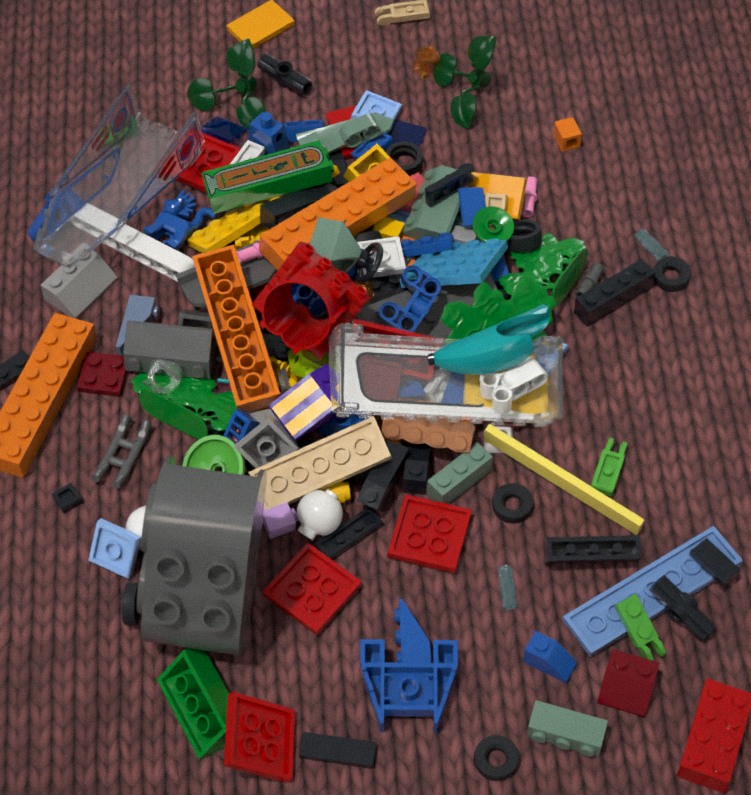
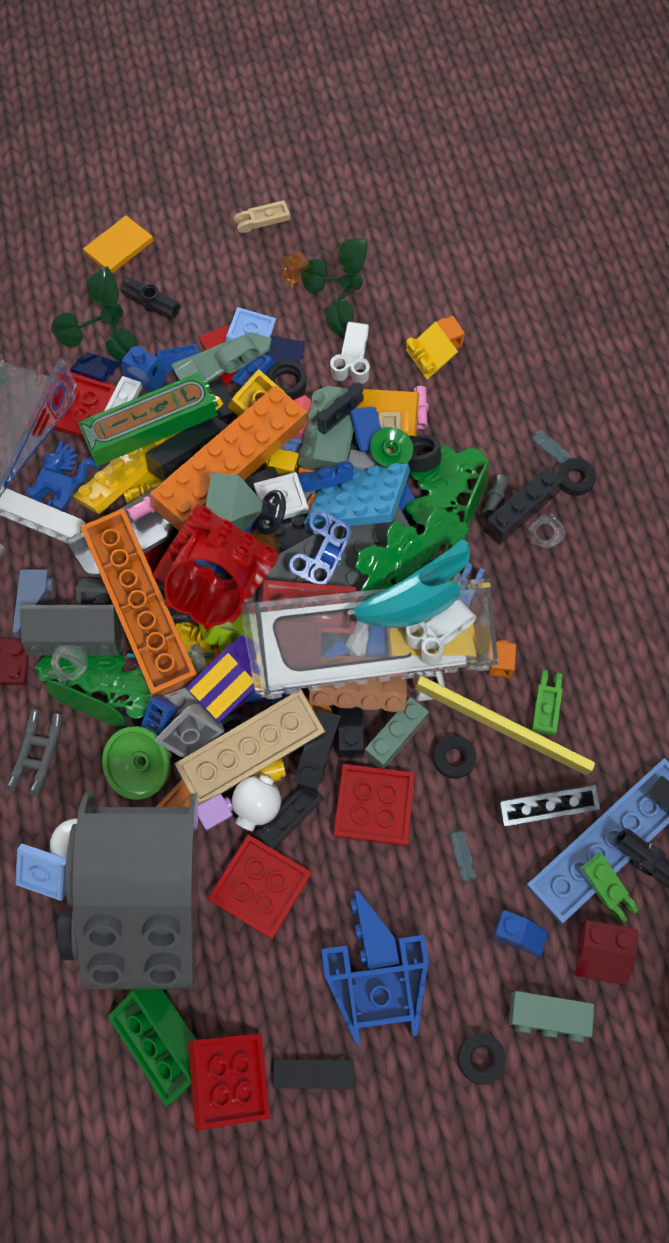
camera: 10 degrees left, 10 degrees up
none -> white piece [330,322,370,384]
none -> yellow hinge [405,321,458,380]
none -> orange brick [488,640,516,678]
none -> clear piece [528,513,566,549]

